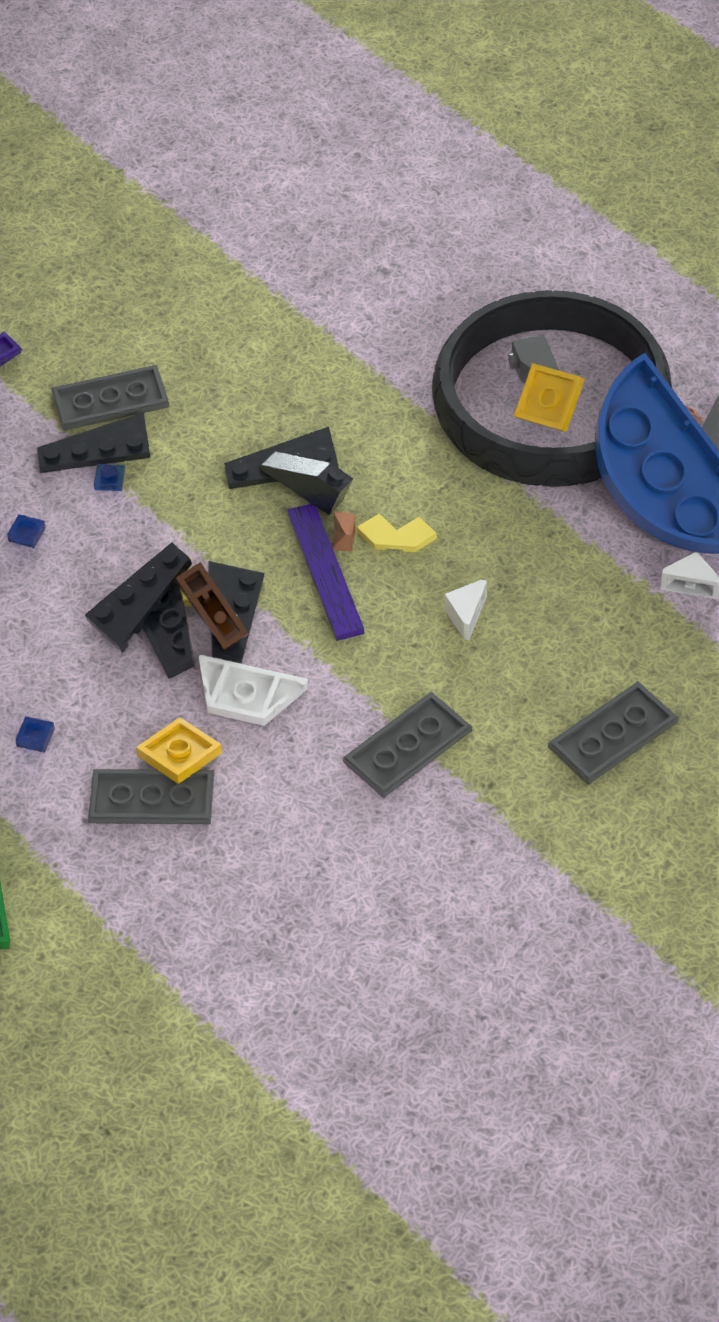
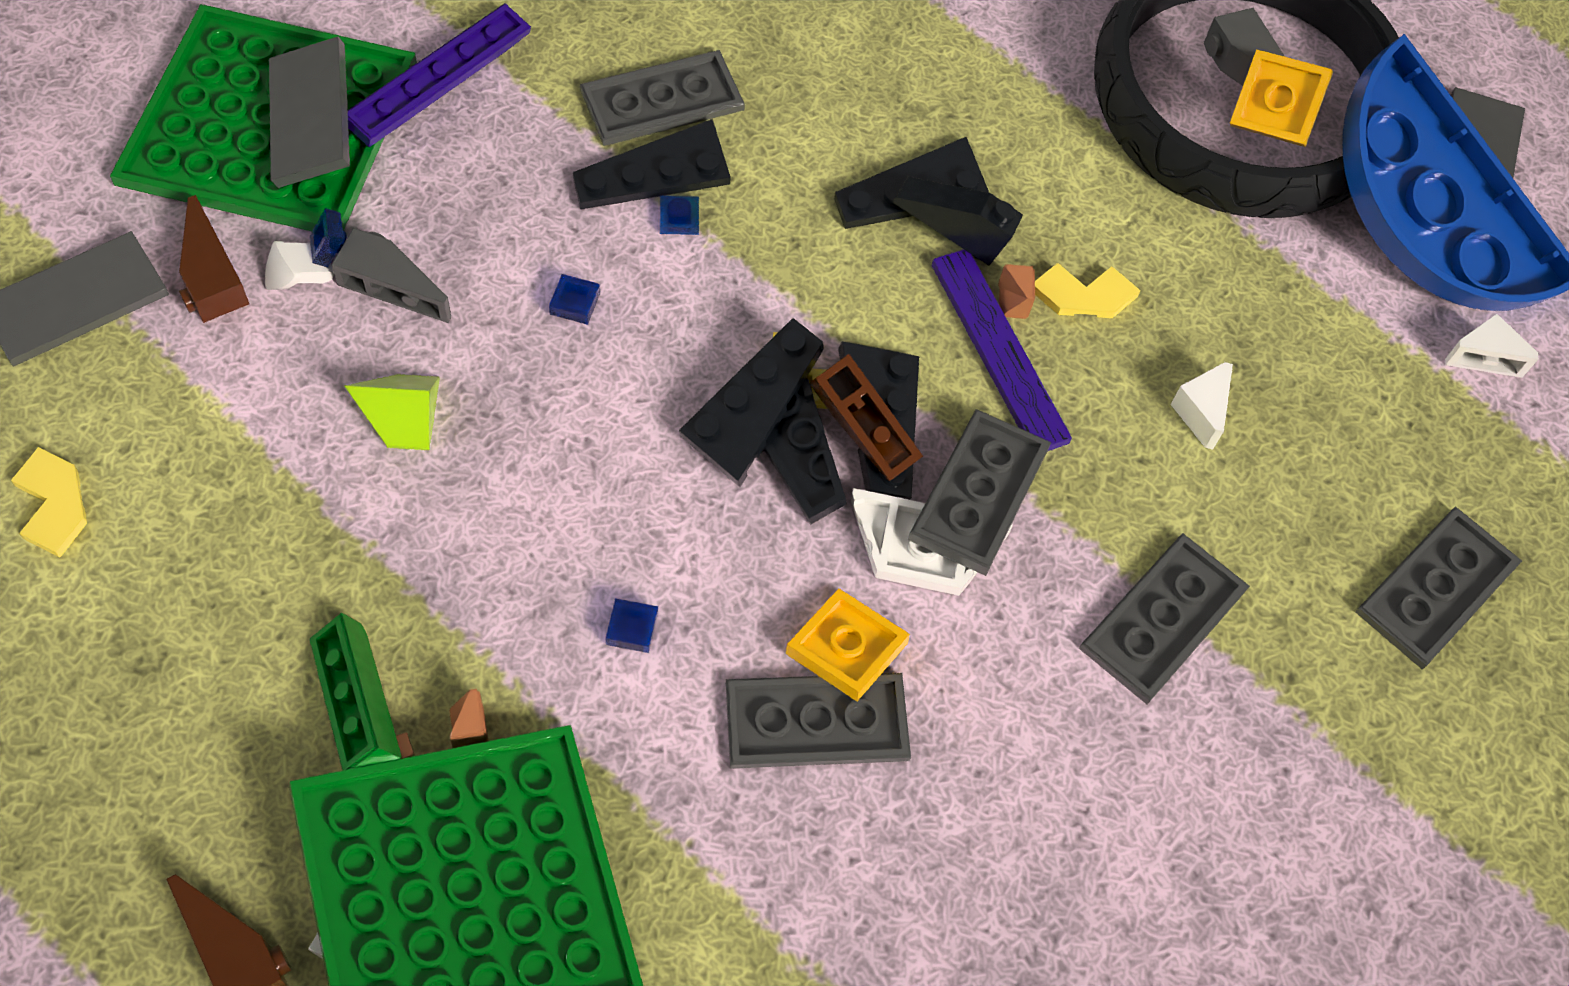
camera: 15 degrees left, 10 degrees up
none -> dark grey tile [908,409,1051,576]

